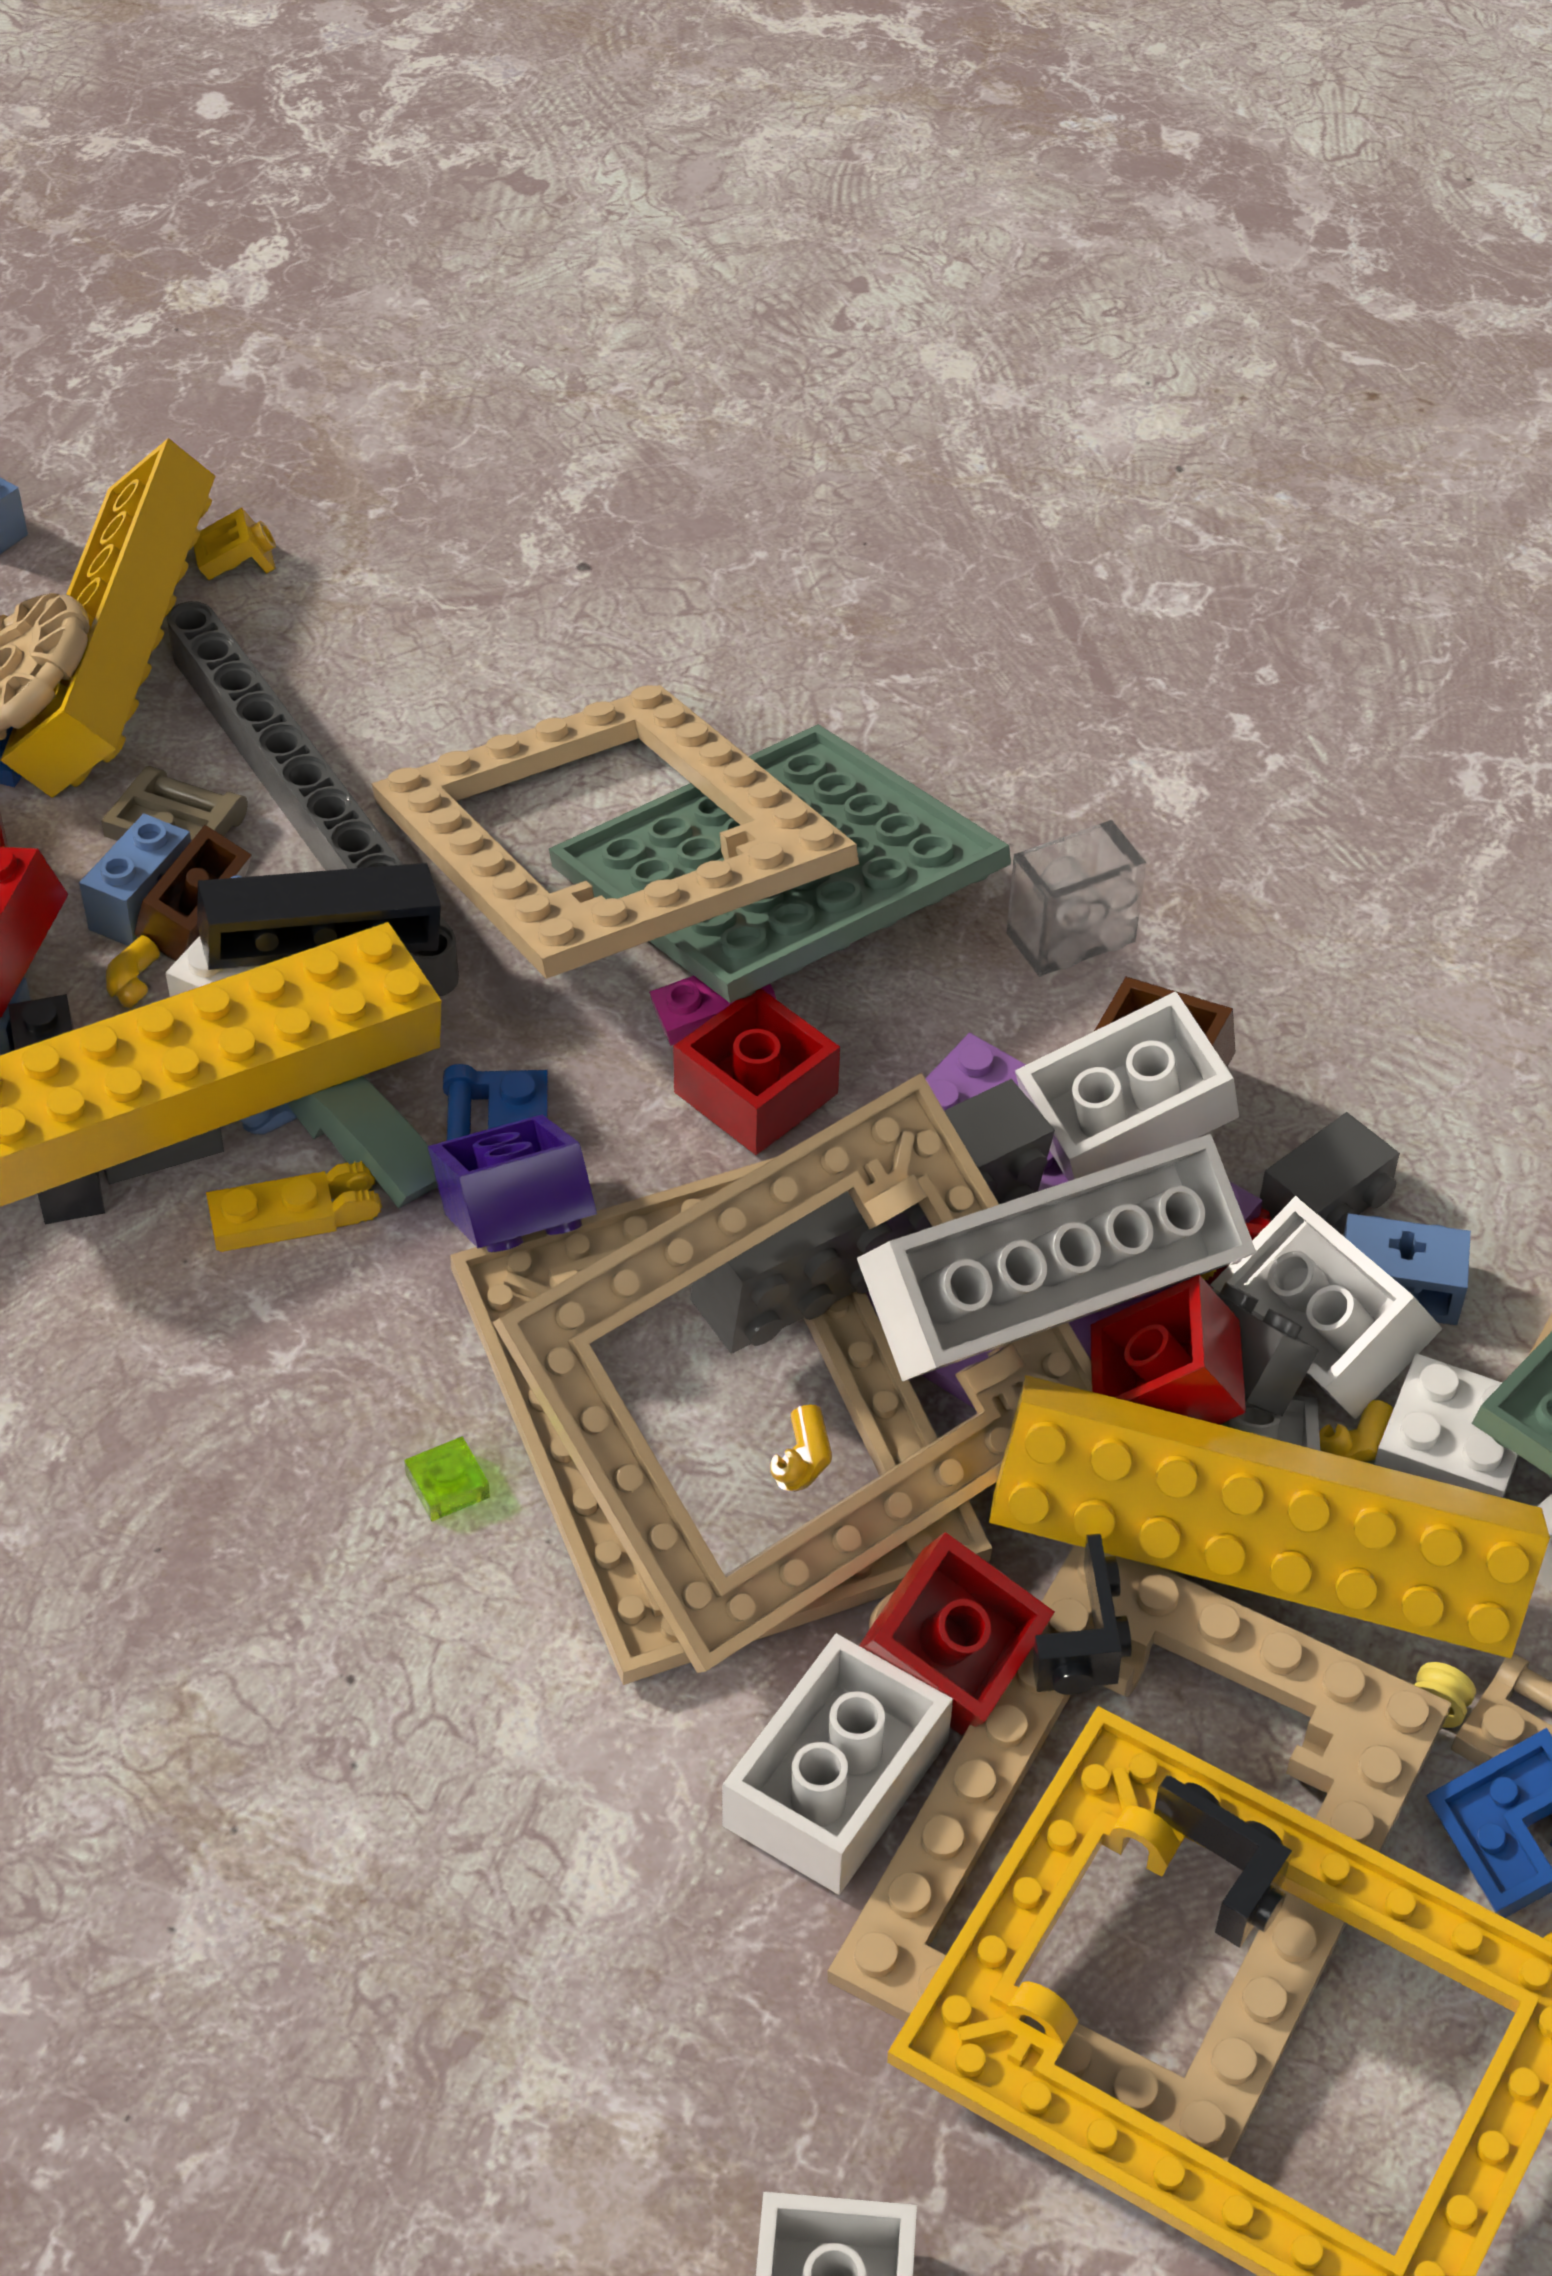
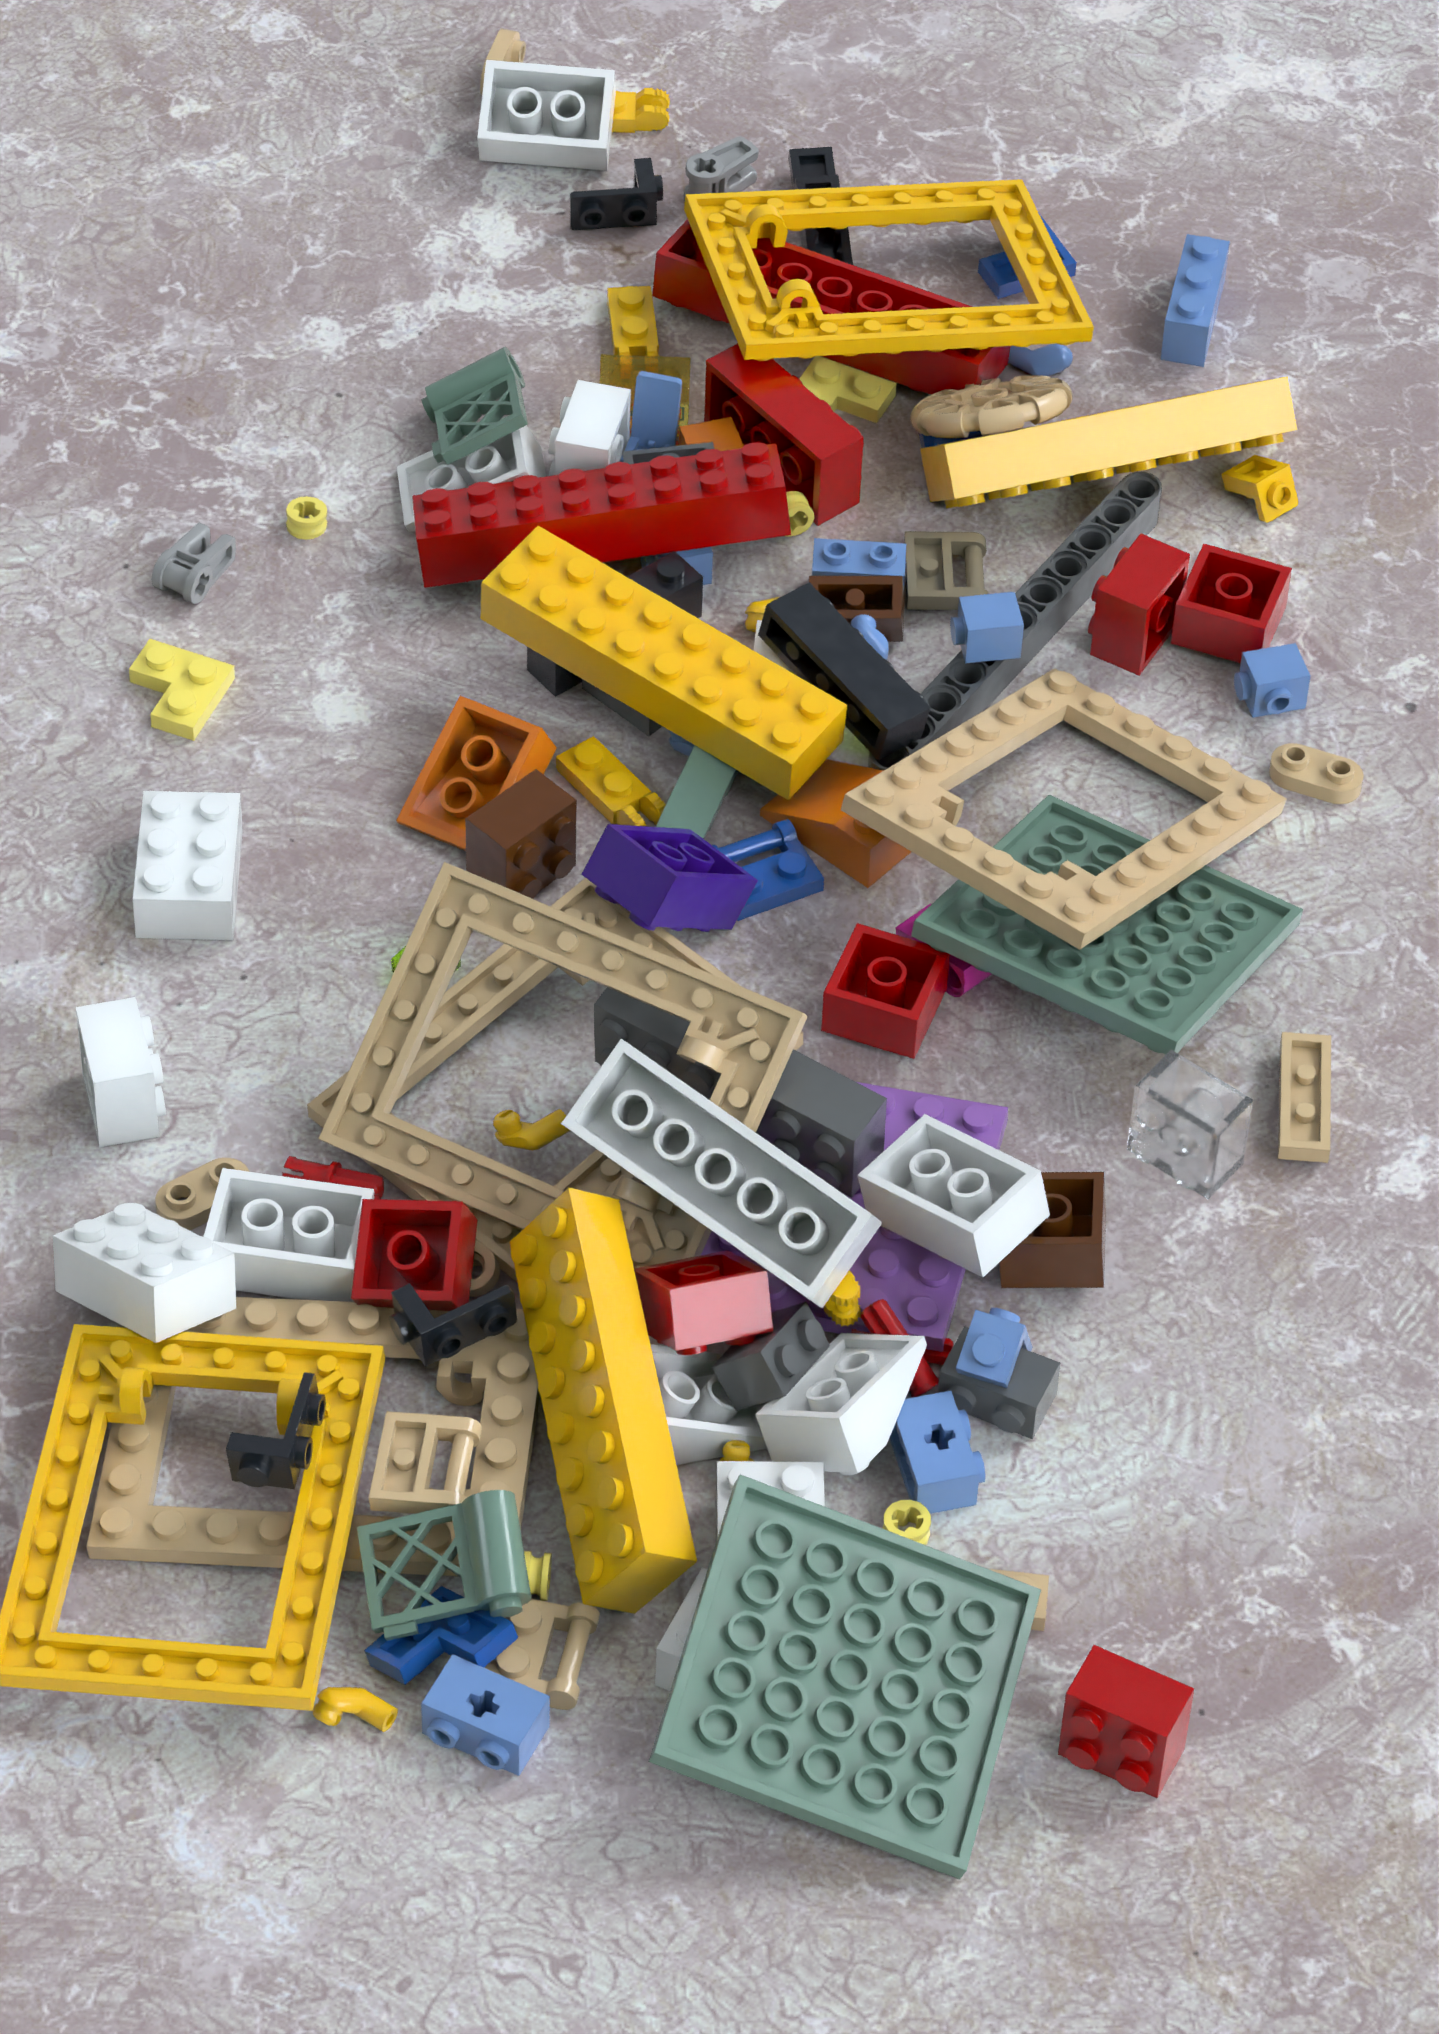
camera: 65 degrees right, 0 degrees up
none -> white brick [53,1203,236,1343]
none -> white brick [76,997,166,1148]
none -> white brick [133,791,243,940]
none -> tan plate [155,1158,249,1230]
none -> red axle [282,1156,385,1199]
none -> sand green piece [357,1490,531,1641]
none -> tan plate [369,1411,482,1522]
none -> orange slope [396,695,557,851]
none -> reddish brown brick [465,769,577,899]
none -> orange slope [760,759,911,888]
none -> light yellow bush [883,1500,931,1545]
none -> medium blue brick [950,592,1024,663]
none -> medium blue bracket [956,1308,1033,1388]
none -> red brick [1088,533,1190,676]
none -> red brick [1171,543,1292,663]
none -> medium blue brick [1234,643,1311,718]
none -> tan plate [1269,743,1364,804]
none -> tan plate [1278,1032,1331,1163]

